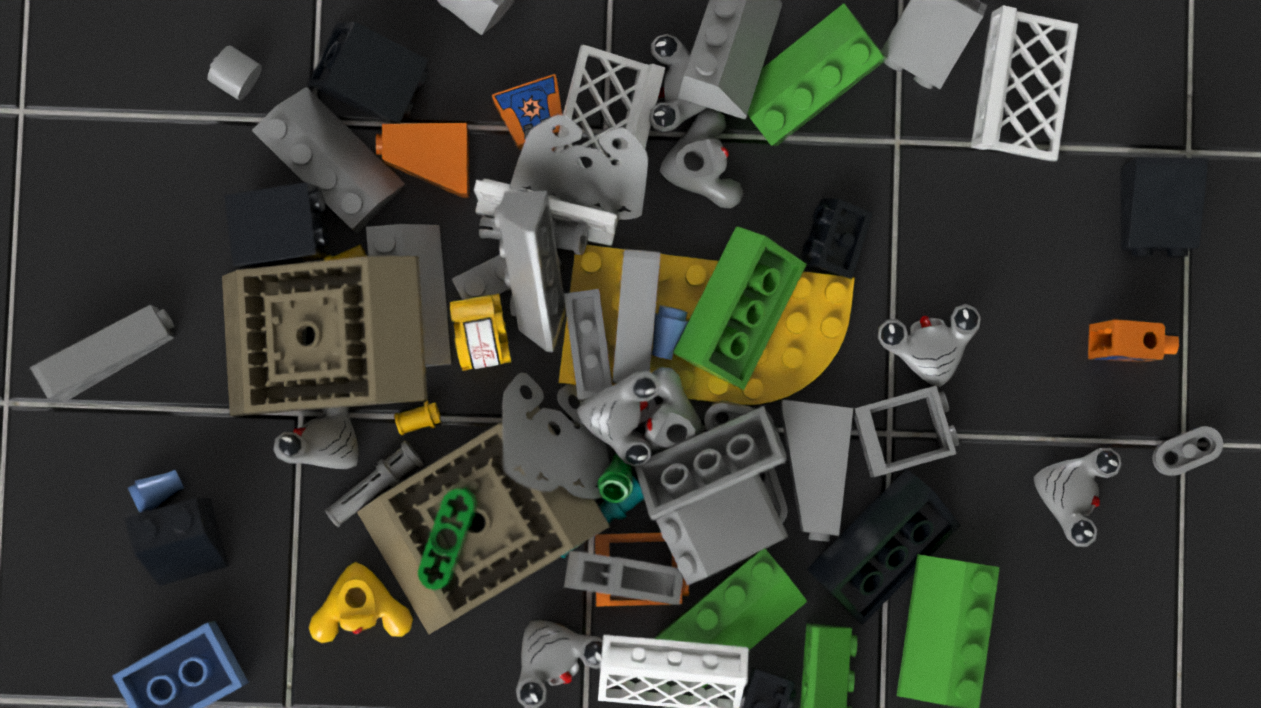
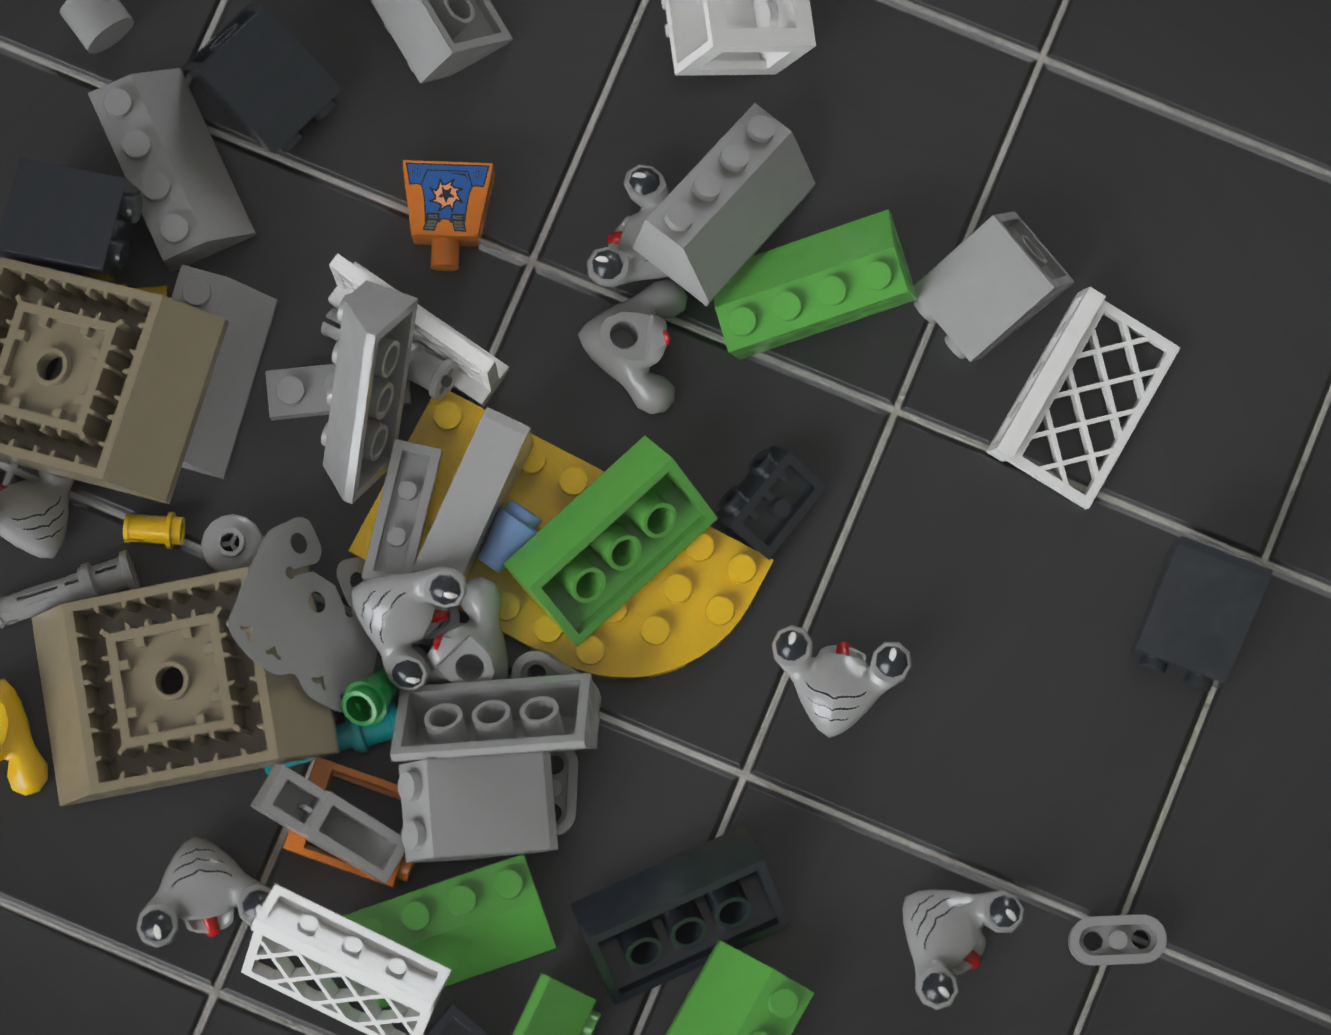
camera: 25 degrees right, 5 degrees down
orange slope [376,123,469,198] -> none
green beam [418,488,477,590] -> none
yellow brick [450,294,511,371] -> none
light grey piece [509,115,648,220] -> none
white fence [554,45,665,168] -> none
light grey slope [780,400,853,542] -> none
light grey window [853,385,959,478] -> none
orange torso [1088,320,1179,362] -> none
none -> light grey head [201,514,264,573]

